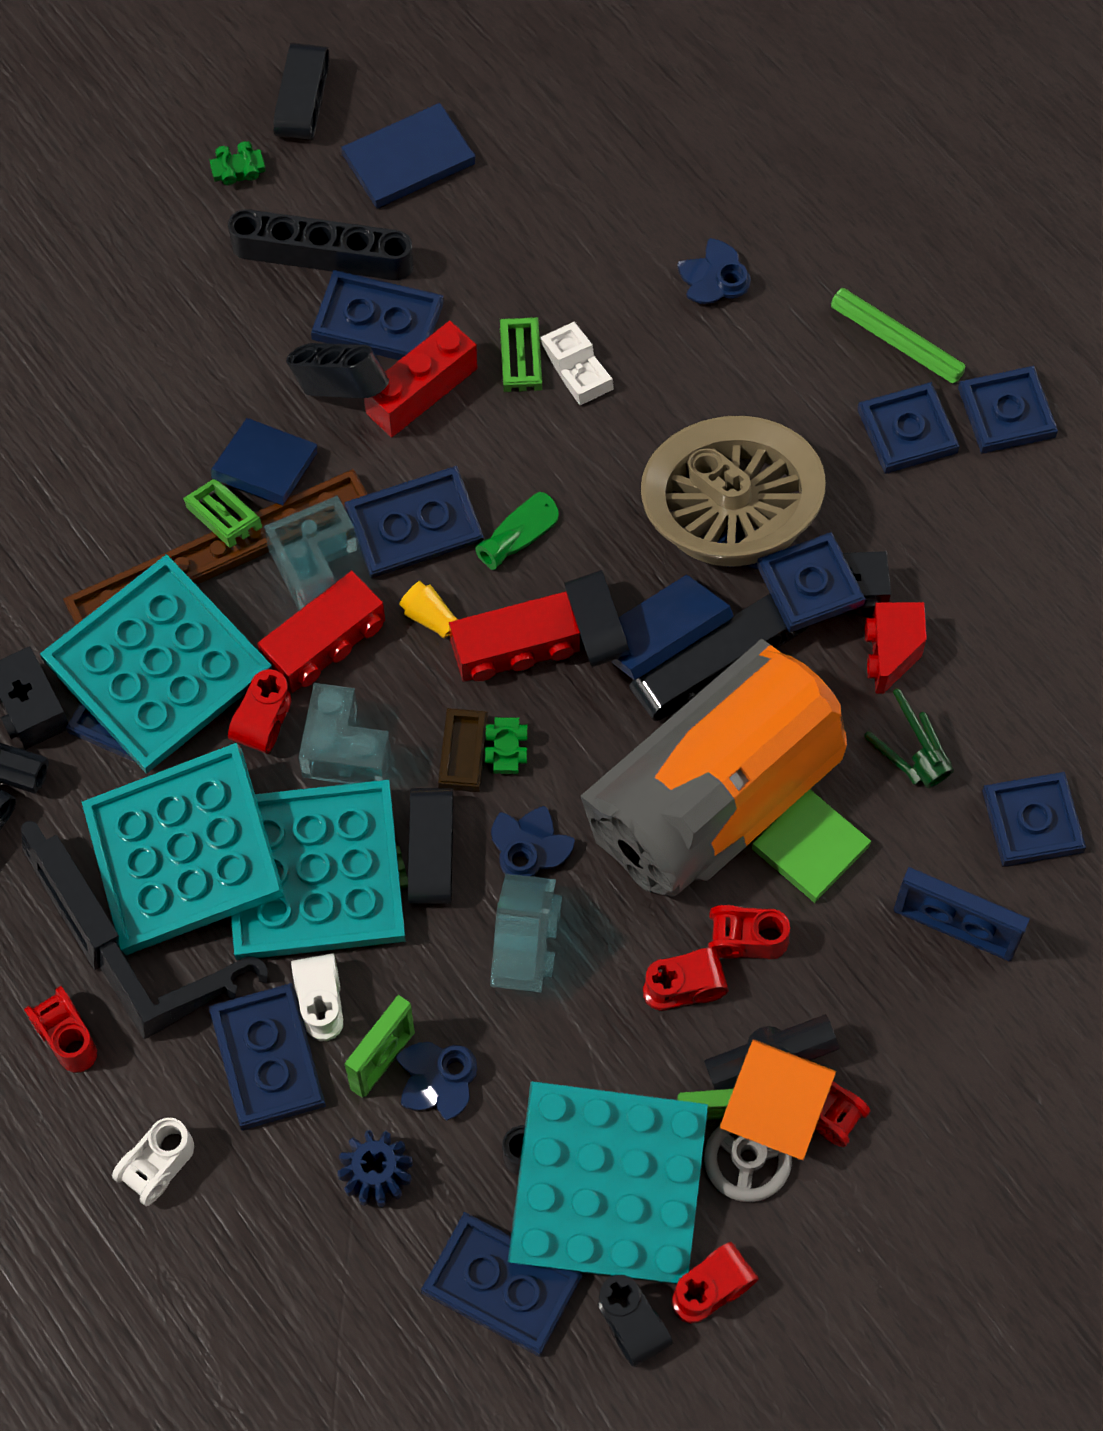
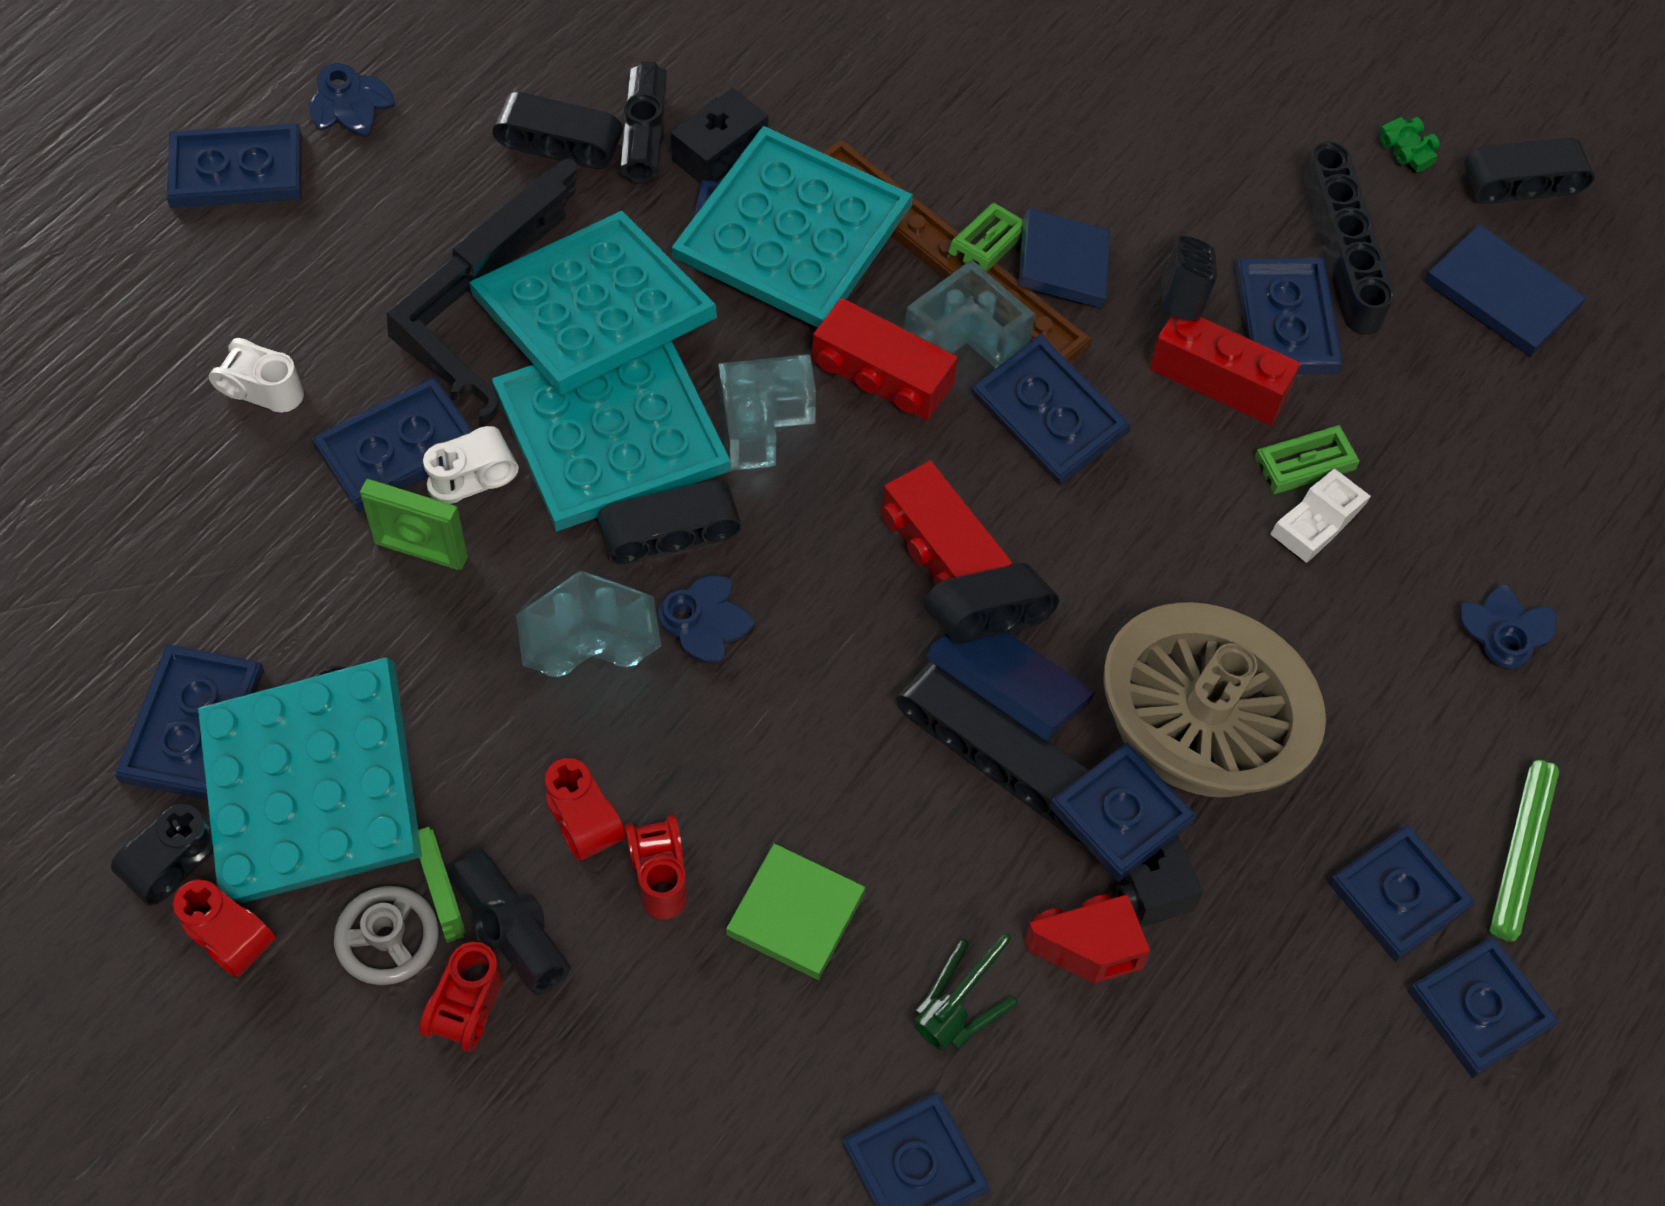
camera: 70 degrees right, 5 degrees down
red piece [24,986,97,1073] -> none
red piece [228,669,292,754] -> none
dark blue gear [337,1130,413,1207] -> none
dark blue plate [396,1042,477,1121] -> none
yellow cone [399,581,458,639] -> none
dark brown tile [438,708,488,792] -> none
green piece [475,492,559,570] -> none
green piece [485,717,527,774] -> none
piece [581,639,847,896] -> none
orange slope [719,1039,836,1160] -> none
dark blue tile [893,867,1030,961] -> none

